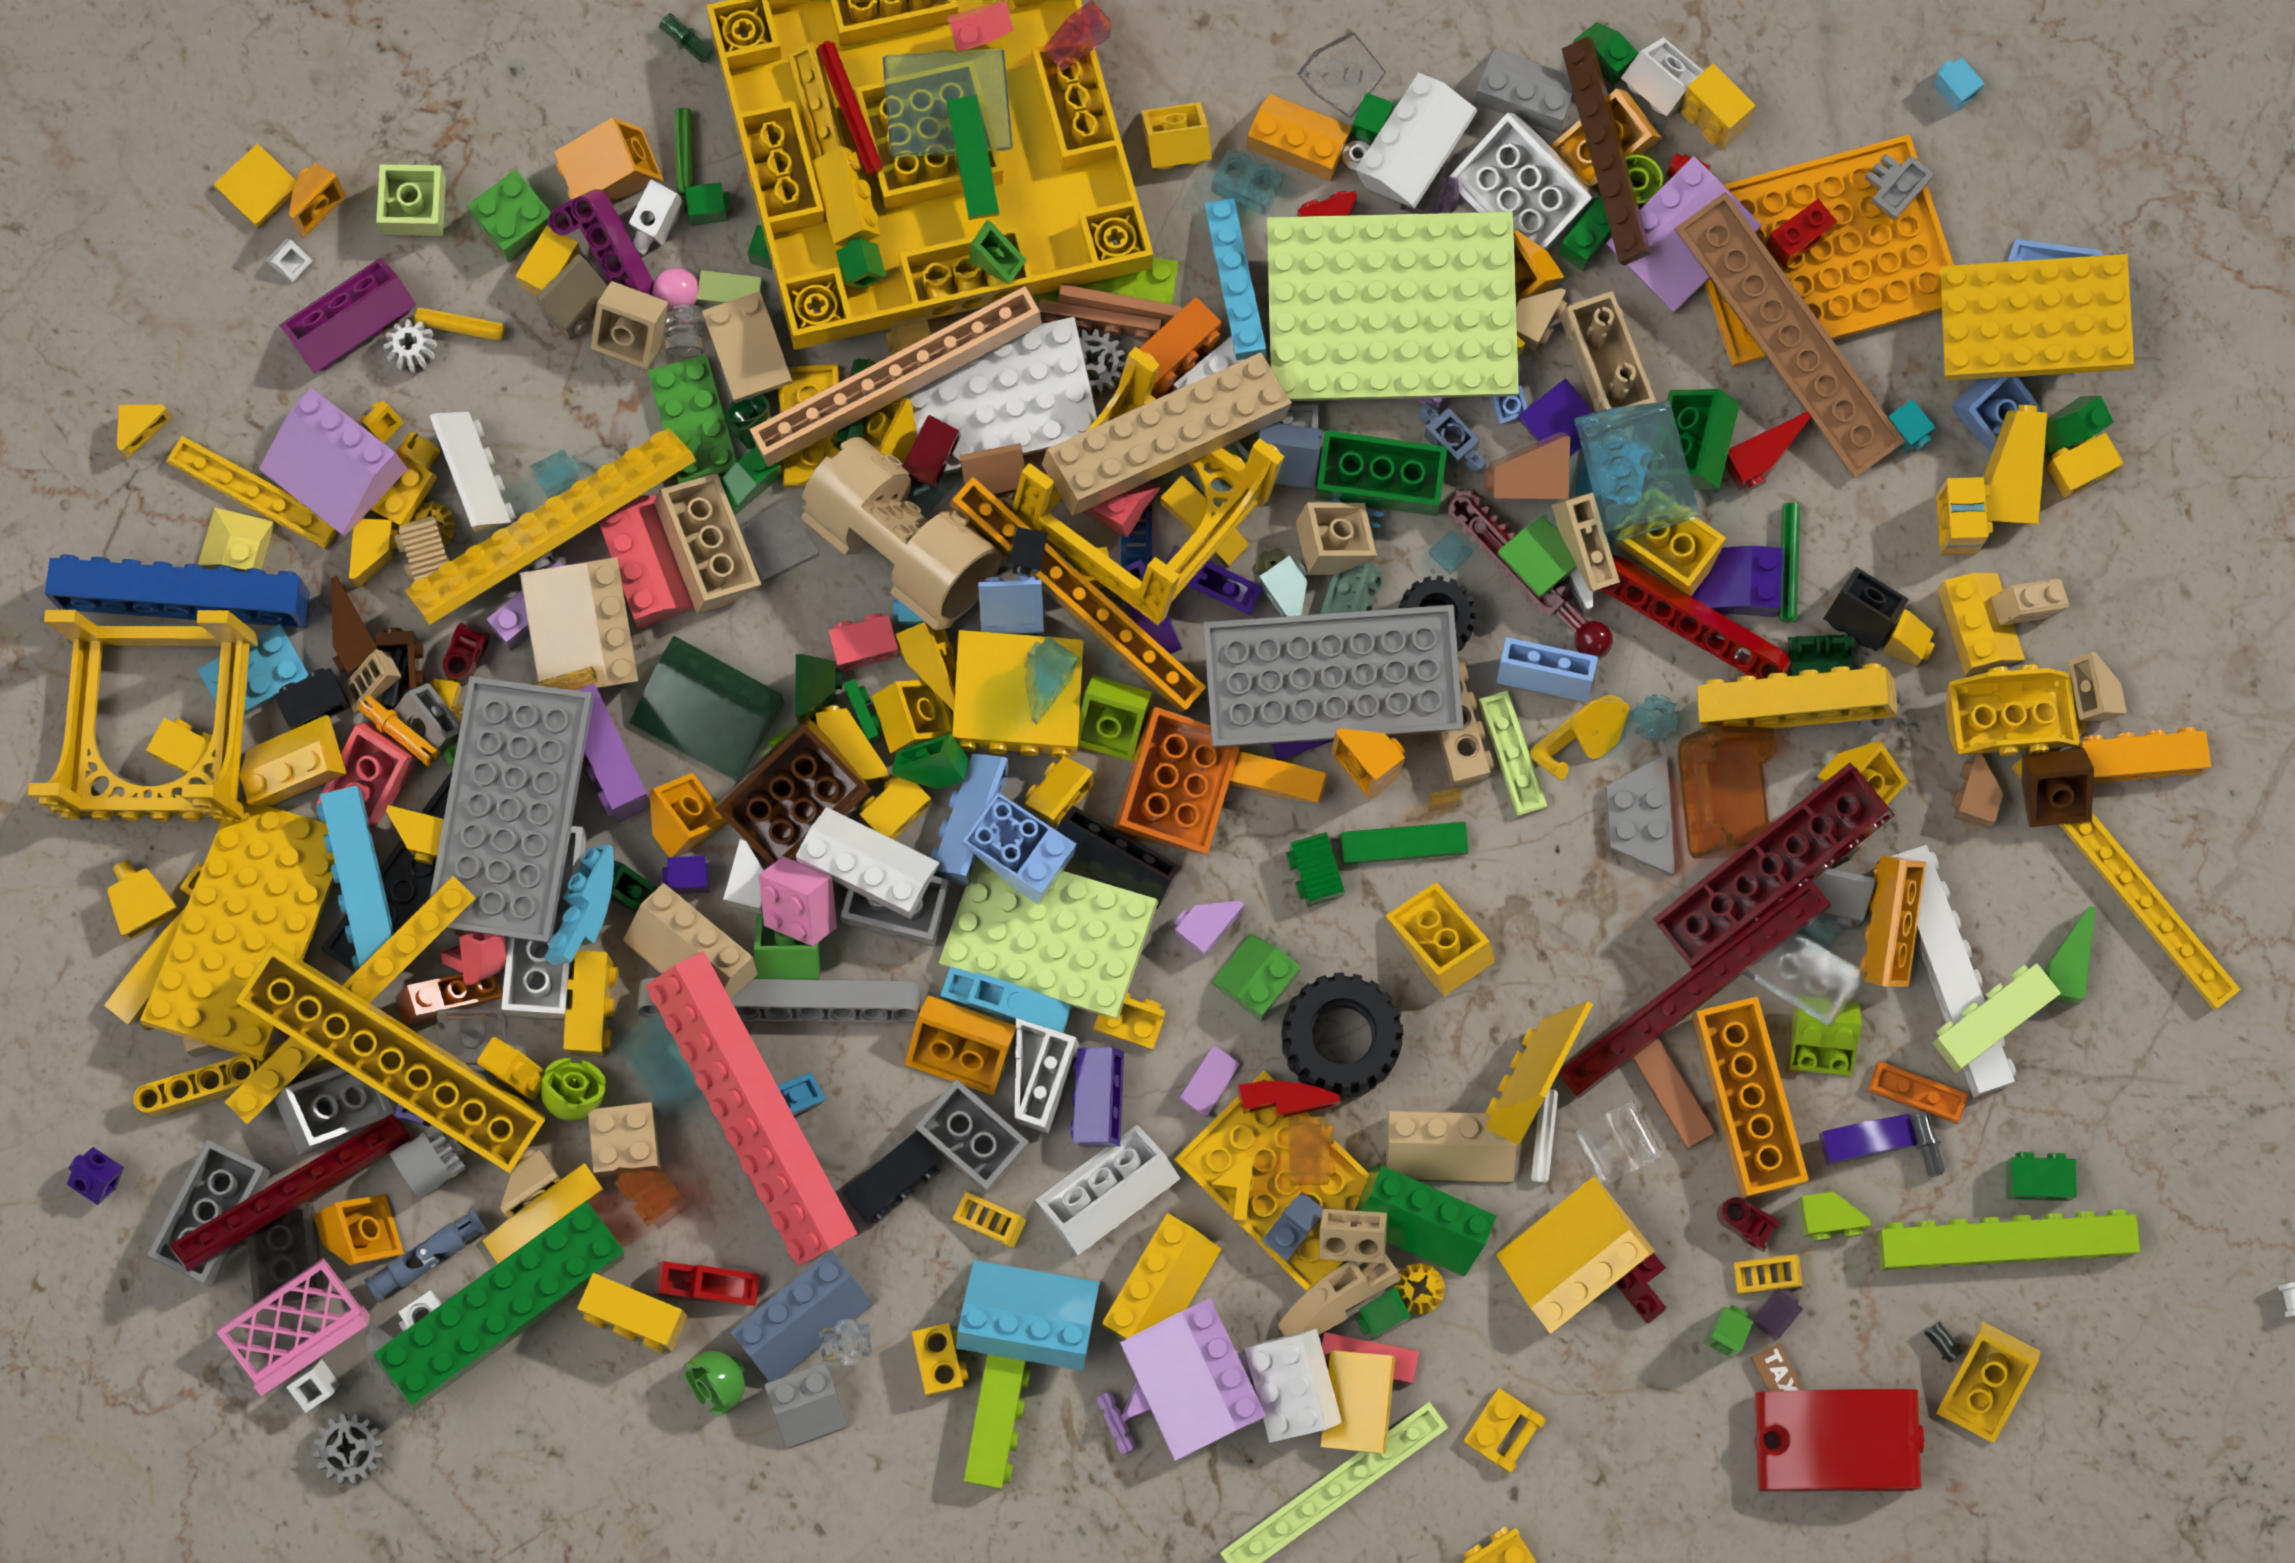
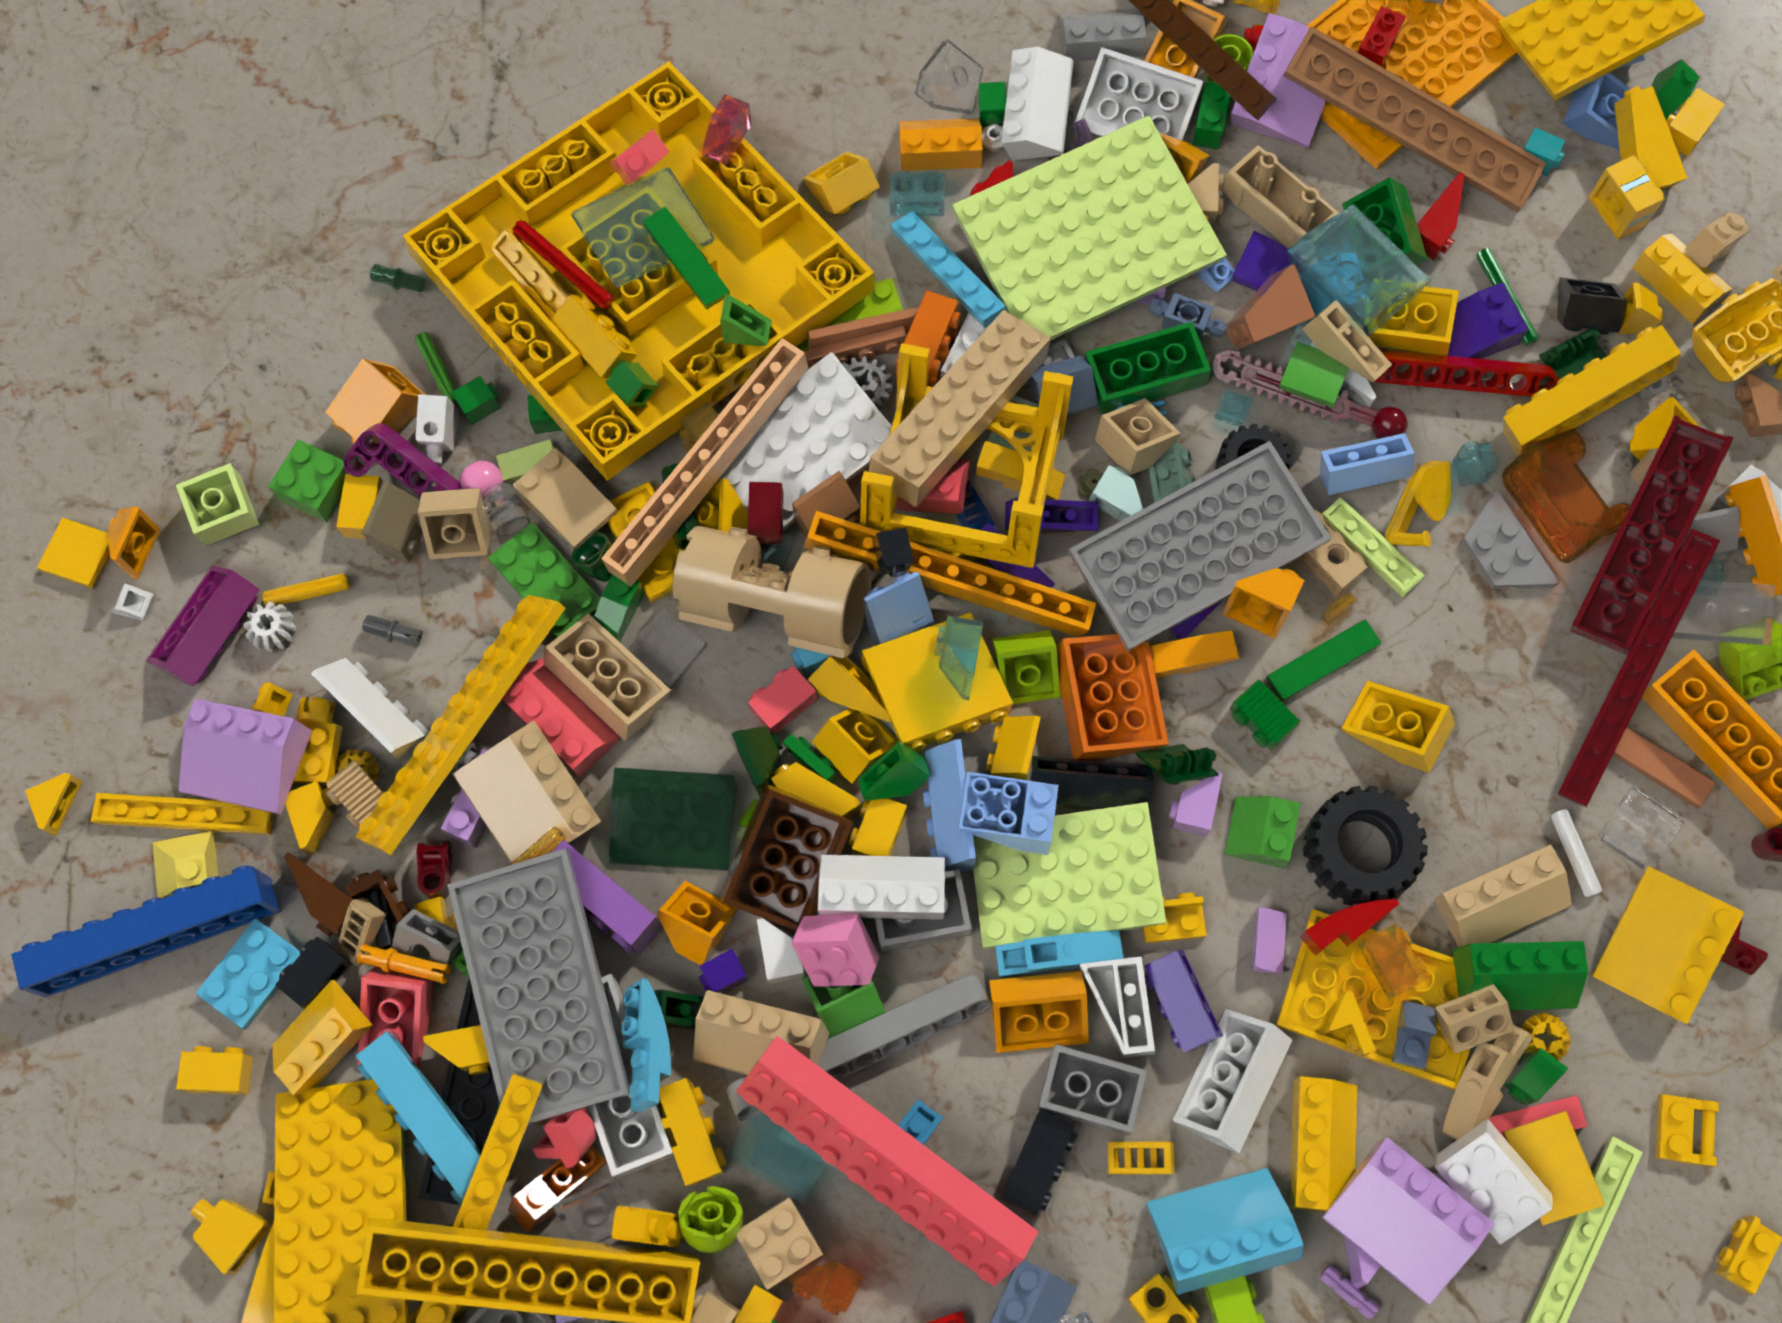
camera: 20 degrees left, 5 degrees down
yellow arch [28,610,258,822] -> none
clear light blue brick [531,449,582,499] -> none
yellow slope [1484,1001,1593,1146] -> none
none -> dark grey axle [362,615,423,648]
none -> dark green hinge [1135,744,1219,785]

